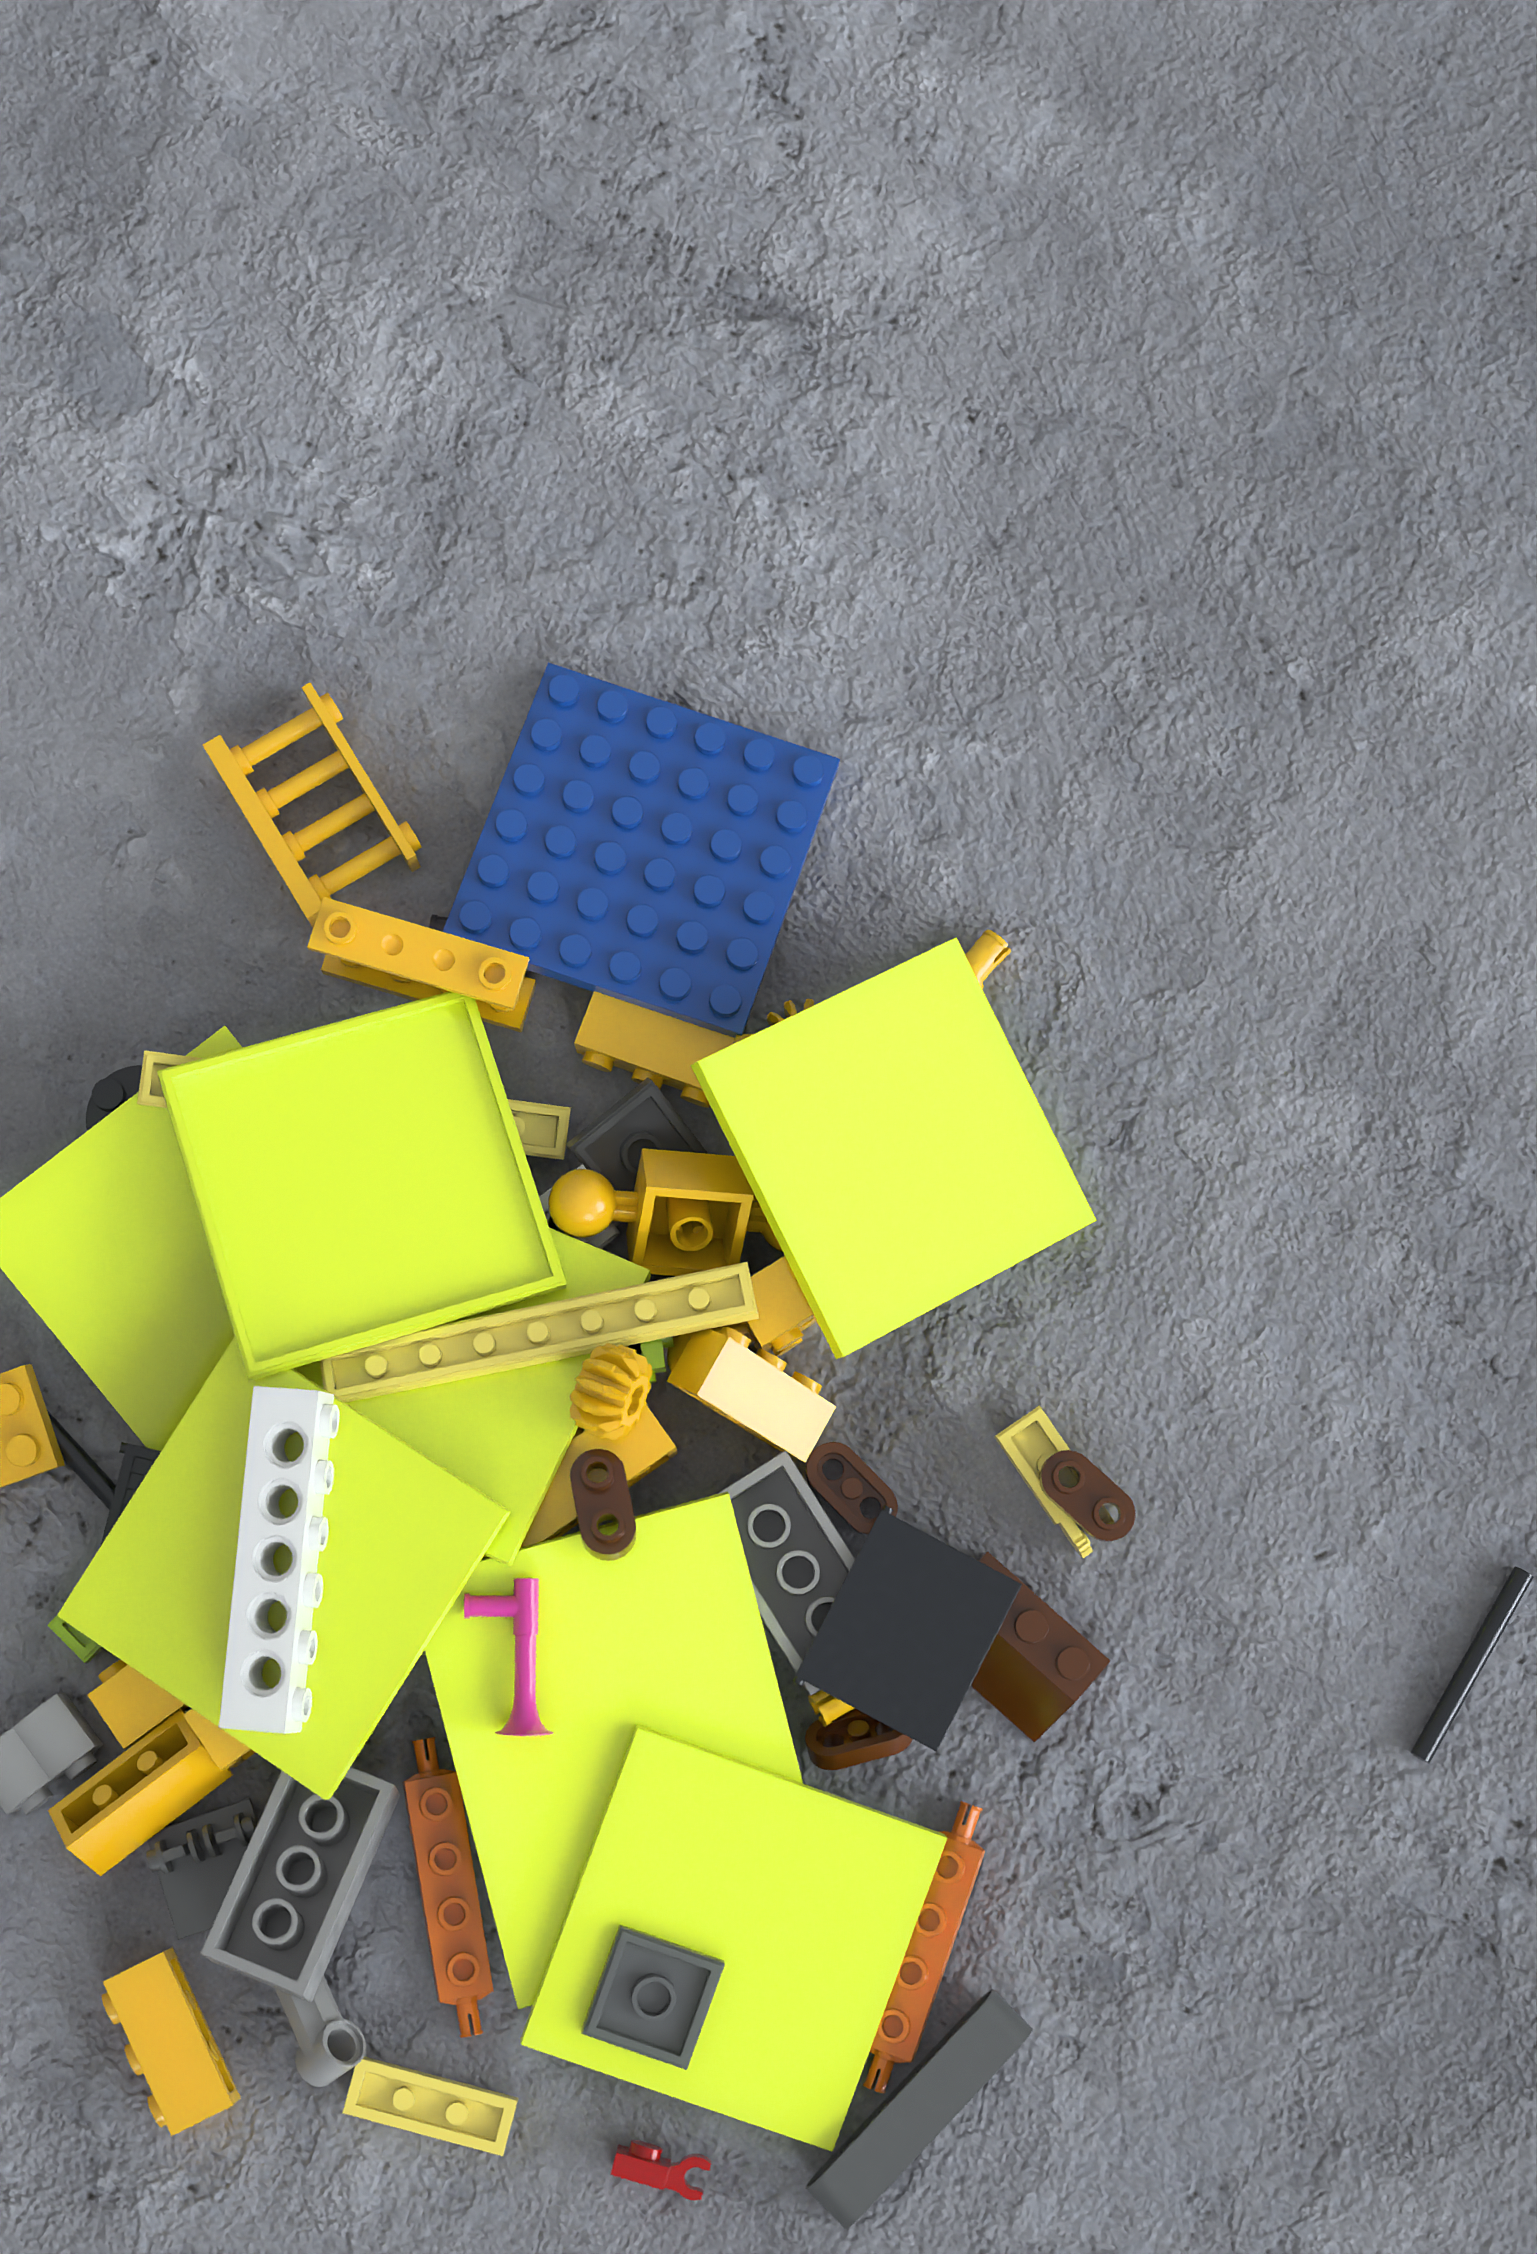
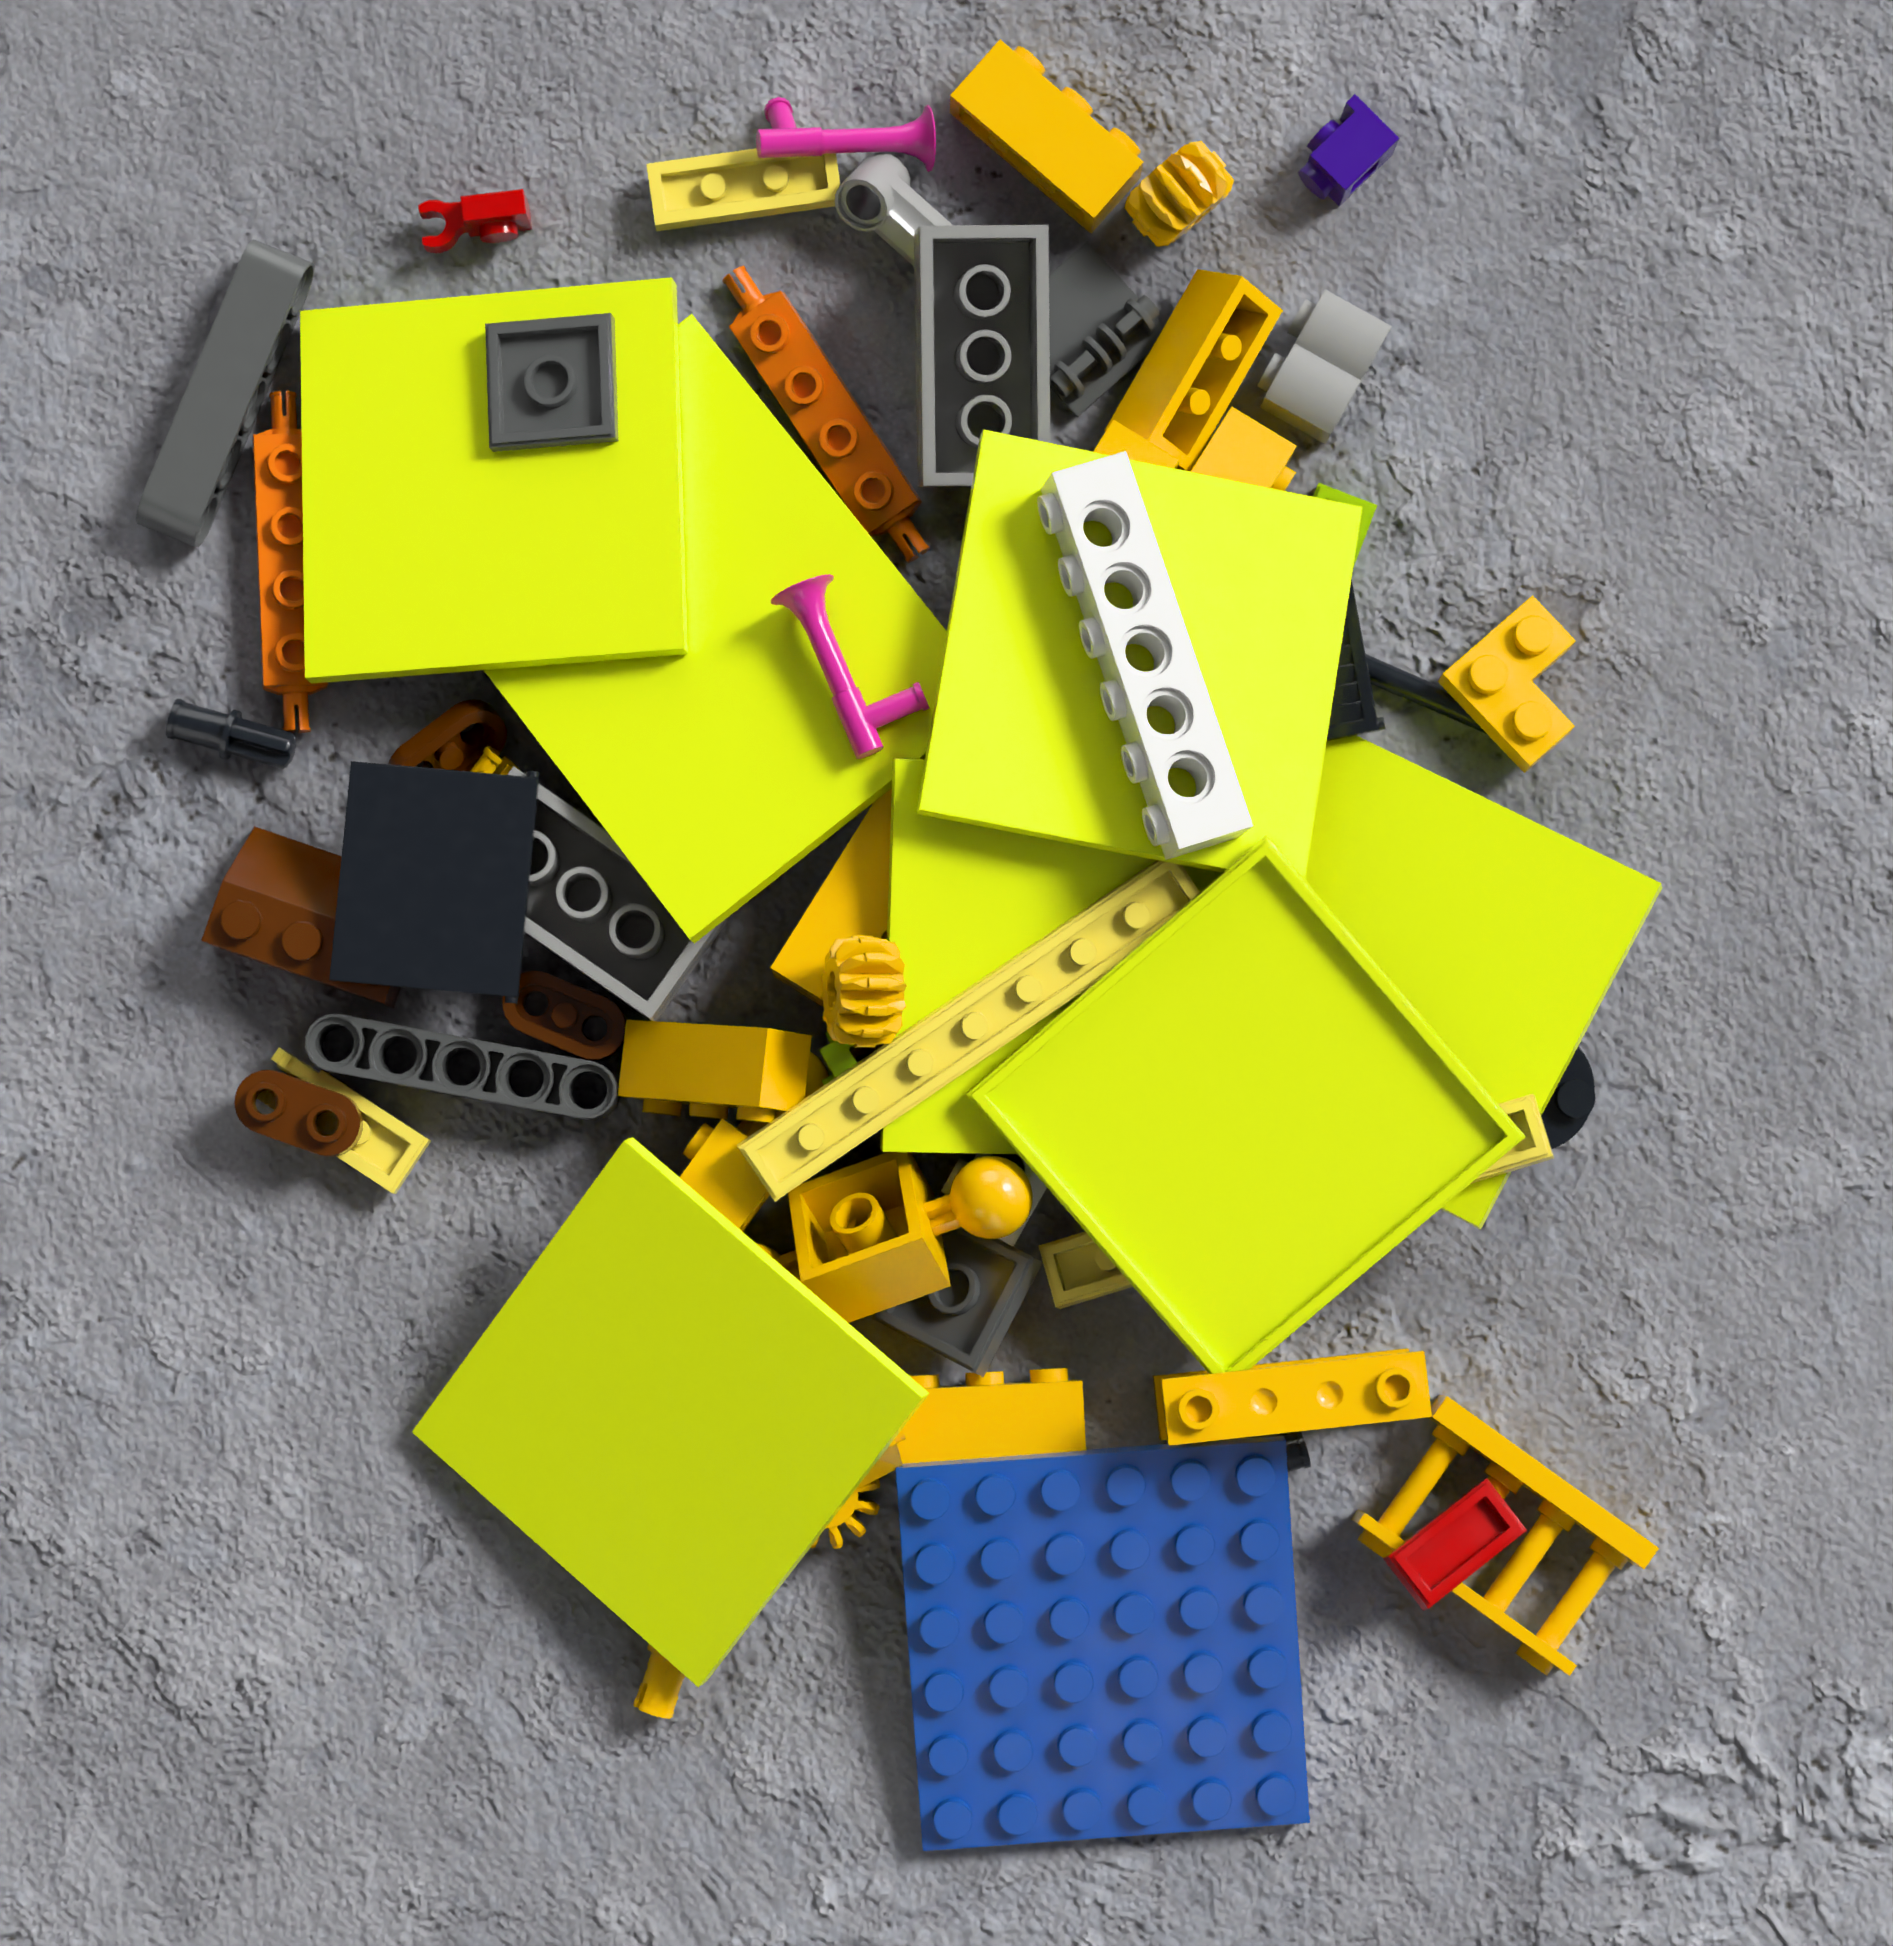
camera: 155 degrees right, 5 degrees up
reddish brown plate [570,1449,637,1561] -> none
none -> black axle [166,699,296,769]
none -> dark grey beam [305,1014,621,1121]
none -> dark pink piece [756,97,936,172]
none -> yellow gear [1124,141,1234,247]
none -> red tile [1383,1478,1527,1611]

